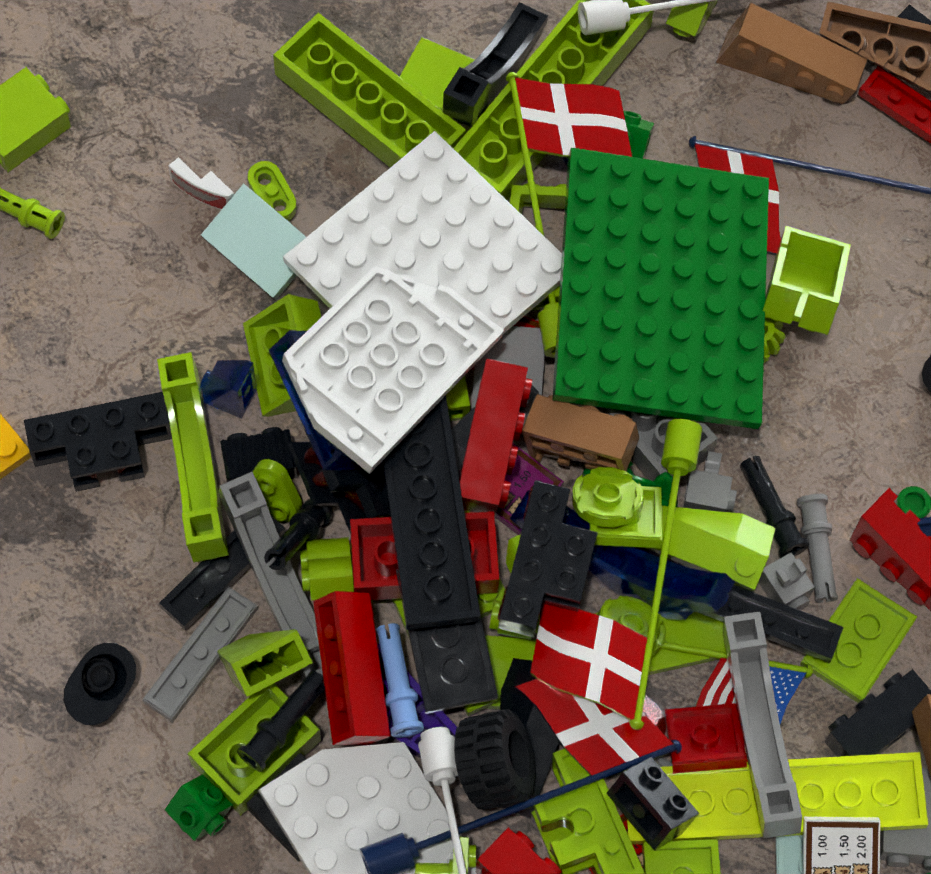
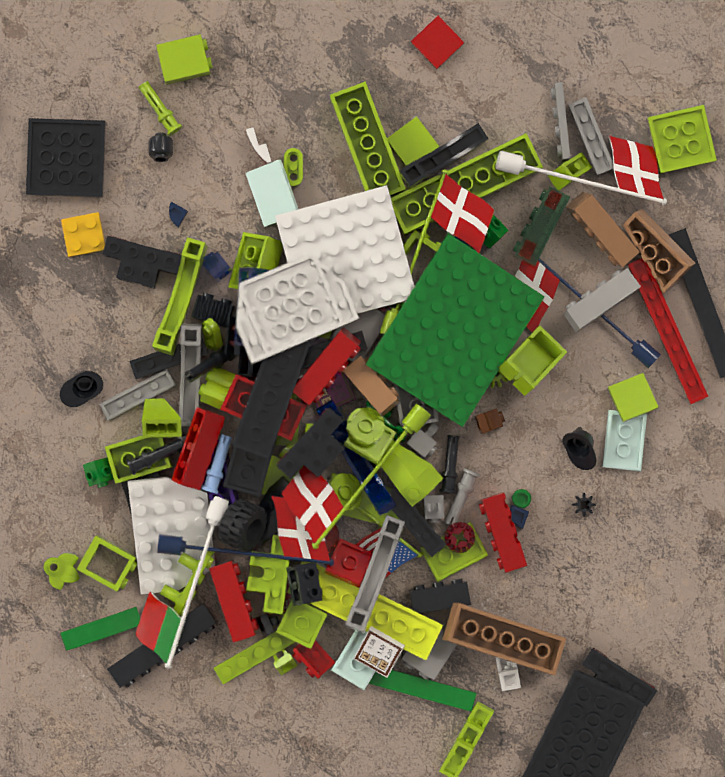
camera: 30 degrees right, 20 degrees up
none -> black head [148,132,173,162]
none -> dark blue tile [169,202,188,228]
none -> dark red gear [444,522,475,553]
none -> reddish brown arch [474,408,505,434]
none -> clear green piece [512,187,570,267]
none -> light grey brick [563,268,641,333]

